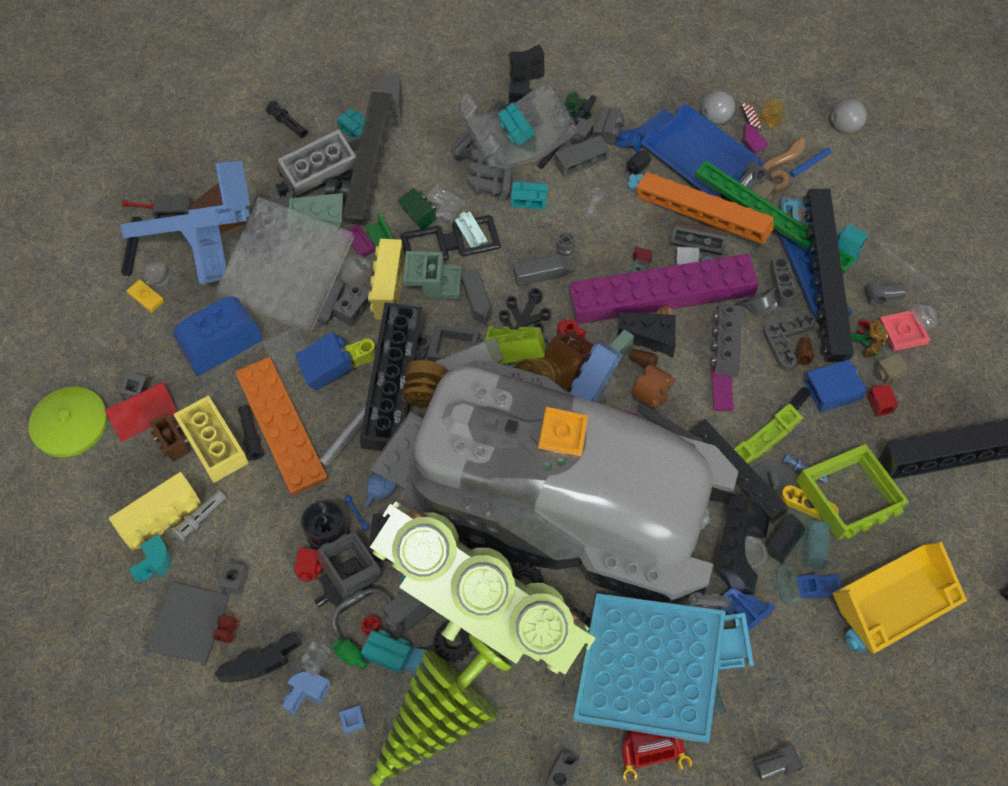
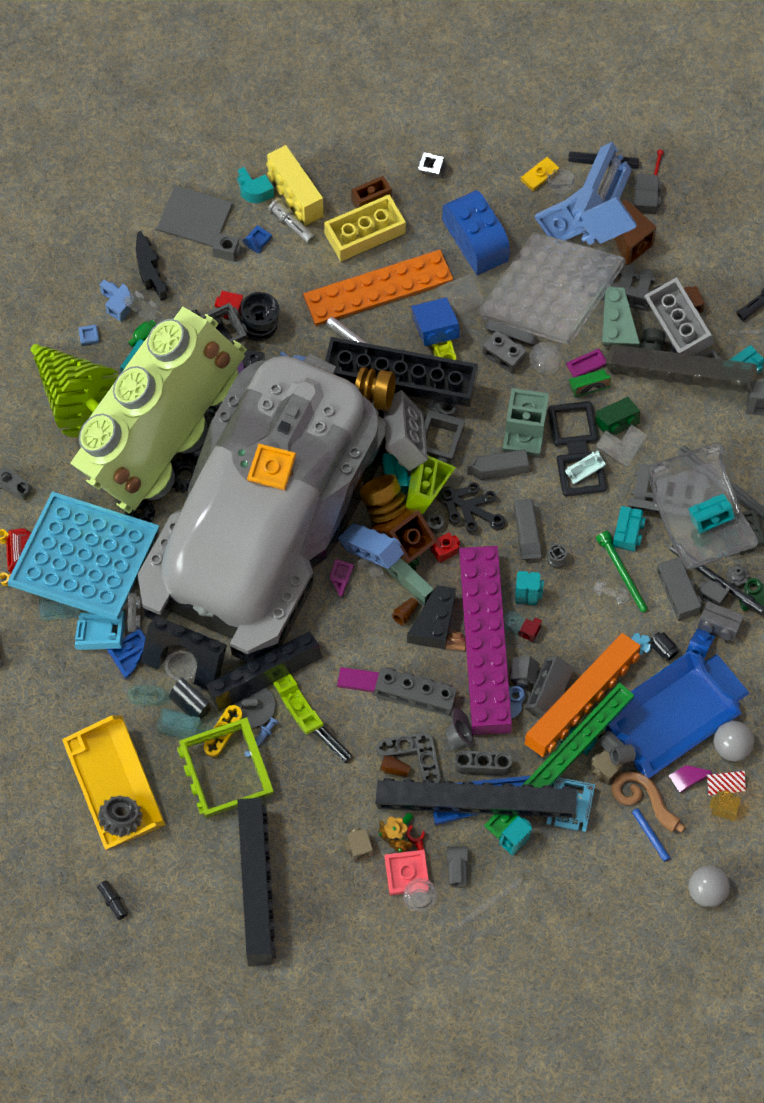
camera: 95 degrees right, 5 degrees up
lime dish [28,387,108,457] -> none
red sticker [104,382,178,442] -> none
clear red wheel [212,615,239,643] -> none
black pin [238,405,264,461] -> none
blue hinge [345,496,369,531] -> none
light yellow brick [368,239,405,319] -> none
dark orange brick [632,364,675,409] -> none
dark grey axle [637,403,702,442] -> none
blue slope [797,574,842,599] -> none
blue brick [803,360,866,413] -> none
red brick [867,384,898,417] -> none
none -> dark grey gear [98,795,143,837]
none -> blue tile [242,225,272,254]
none -> teal brick [515,571,544,605]
none -> green piece [596,531,647,613]

